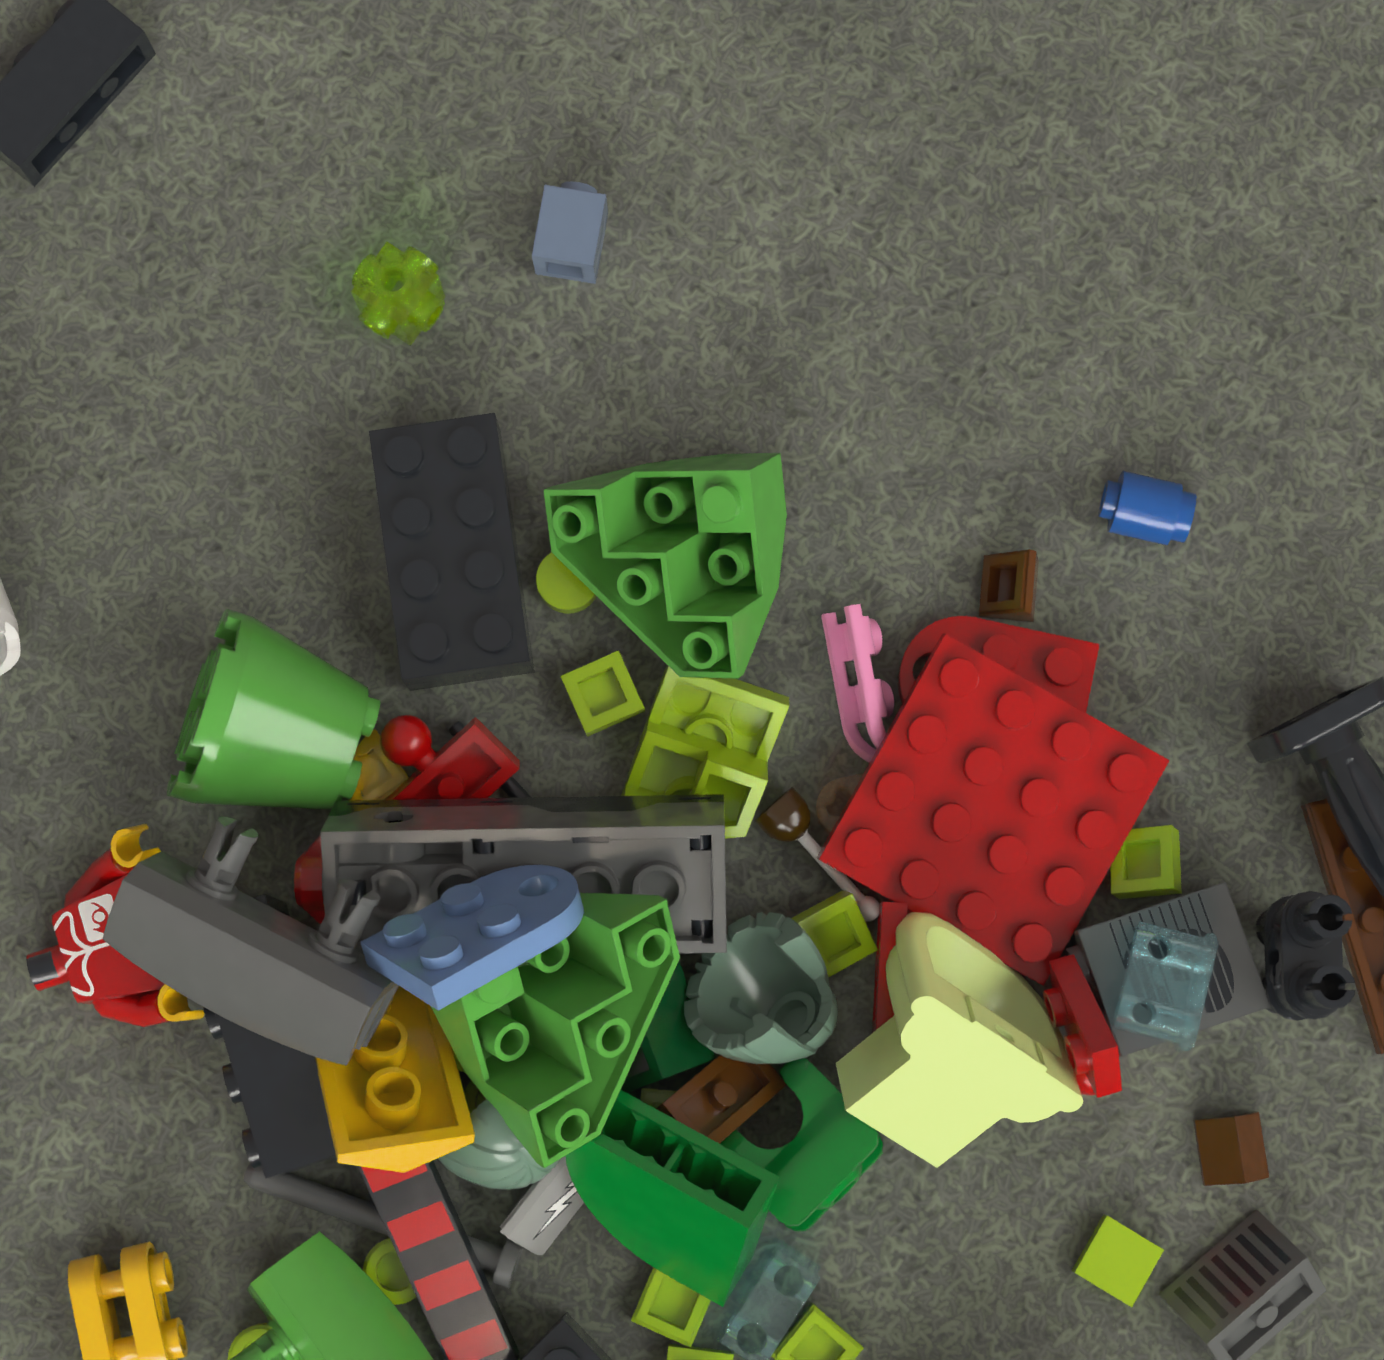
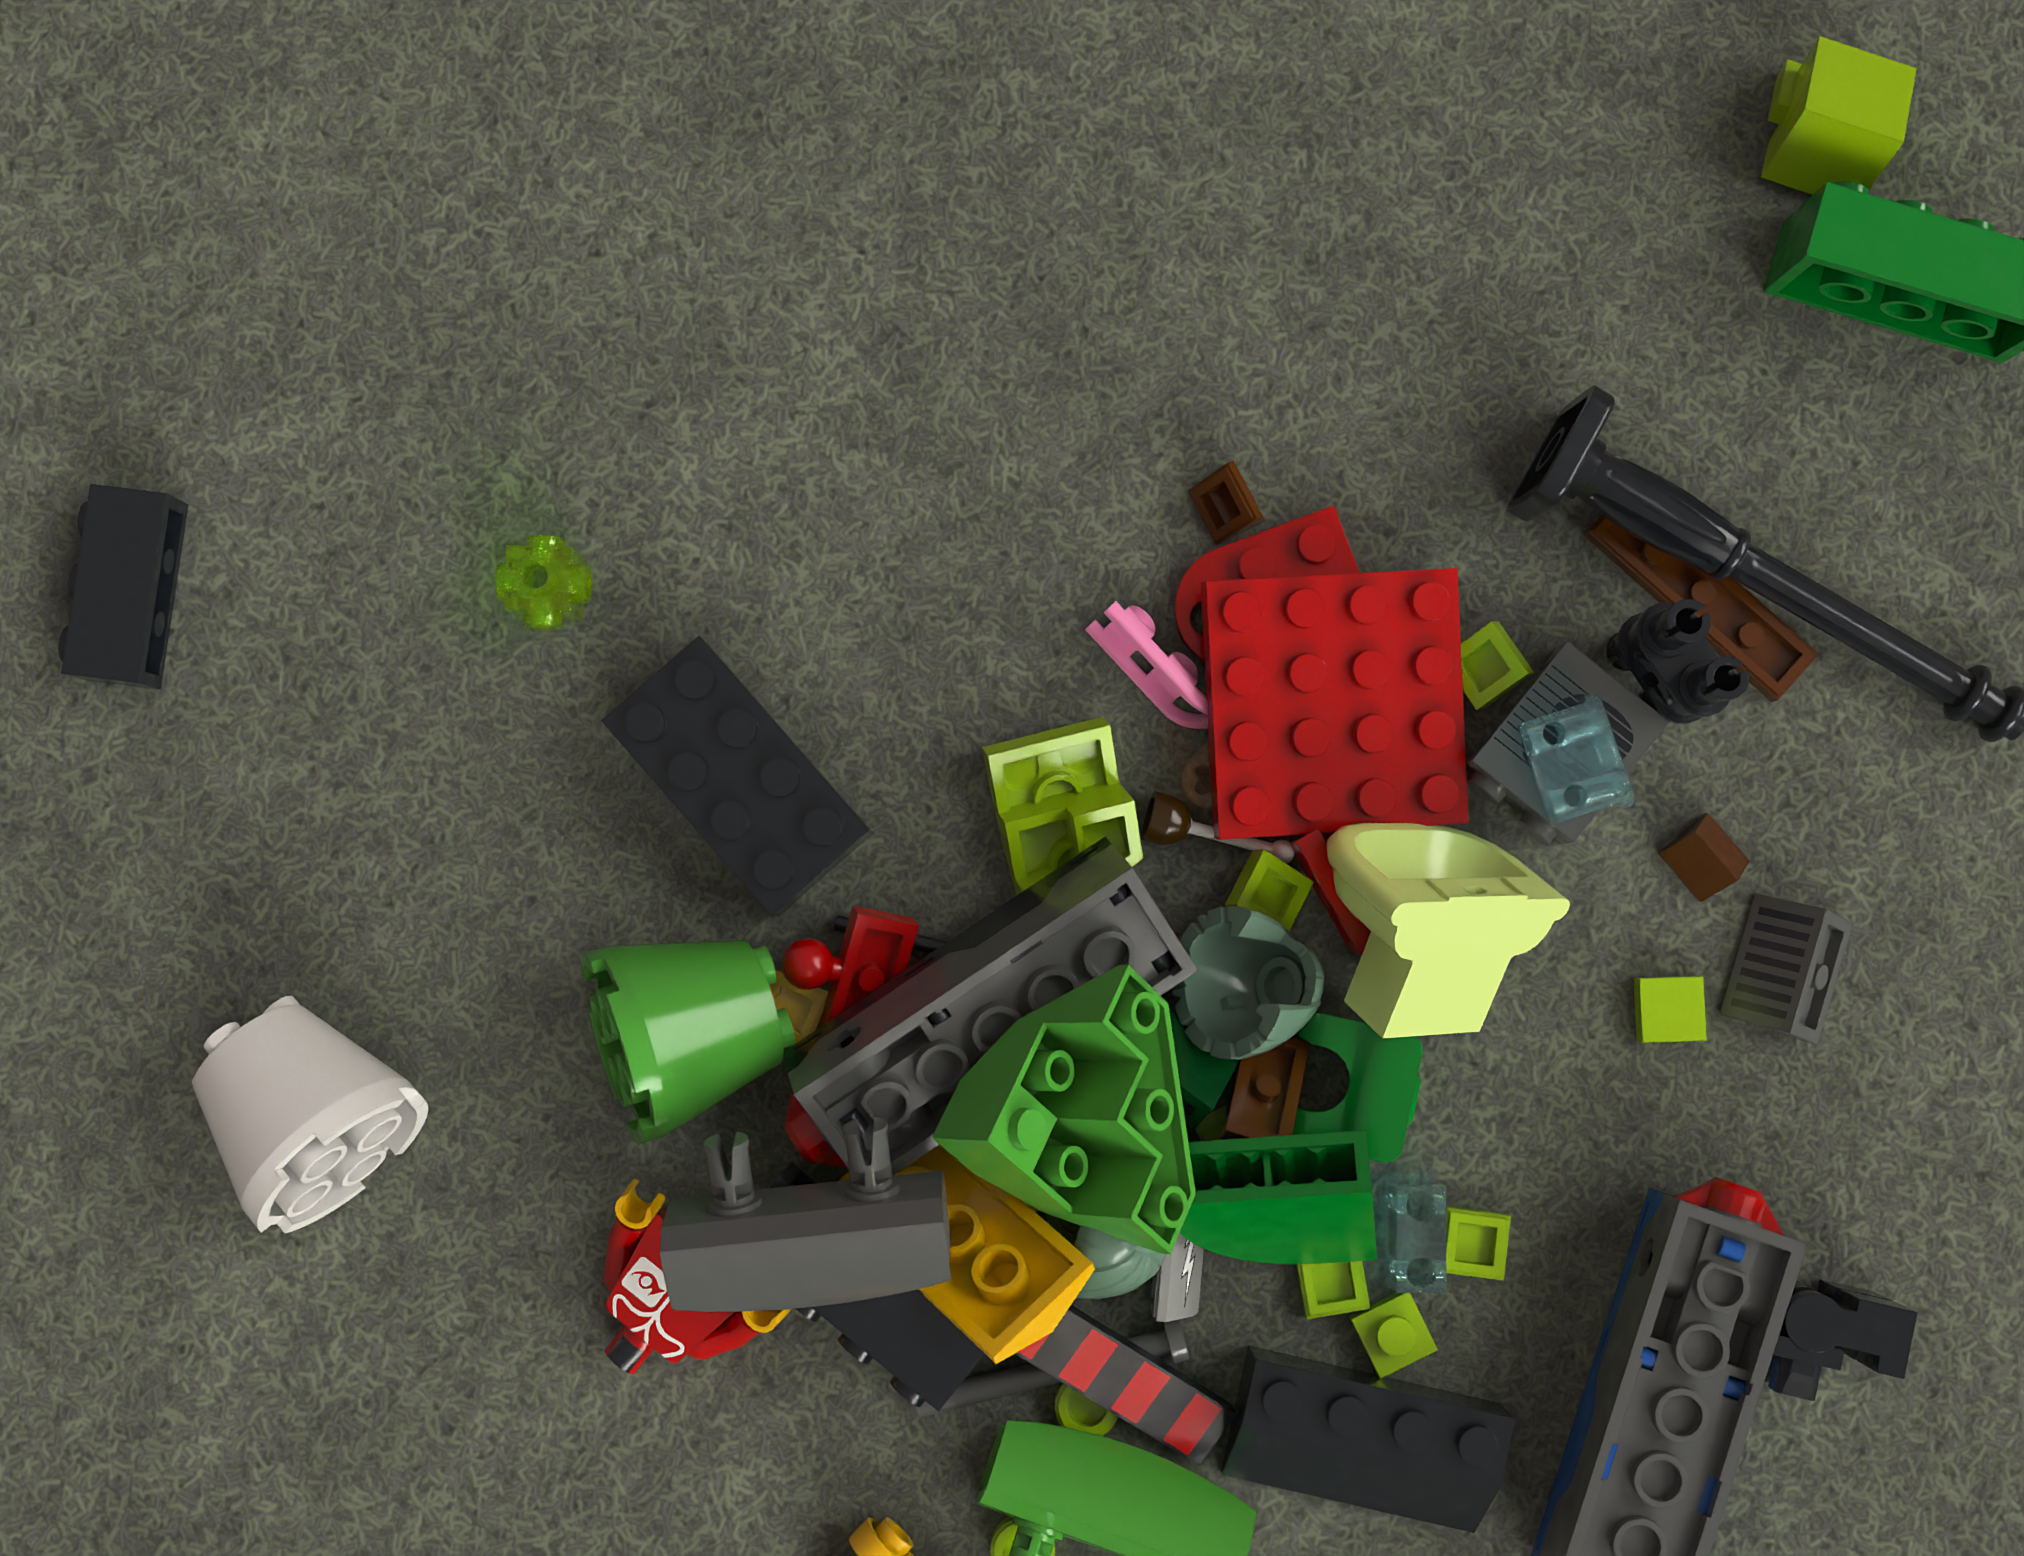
camera: 35 degrees left, 5 degrees up
medium blue plate [360,865,584,1011] -> none
sand blue brick [532,181,608,284] -> none
lime tile [536,552,597,614] -> none
bright green brick [543,453,787,679] -> none
lime plate [560,650,645,737] -> none
red plate [1043,954,1122,1098] -> none
blue brick [1098,471,1197,545] -> none

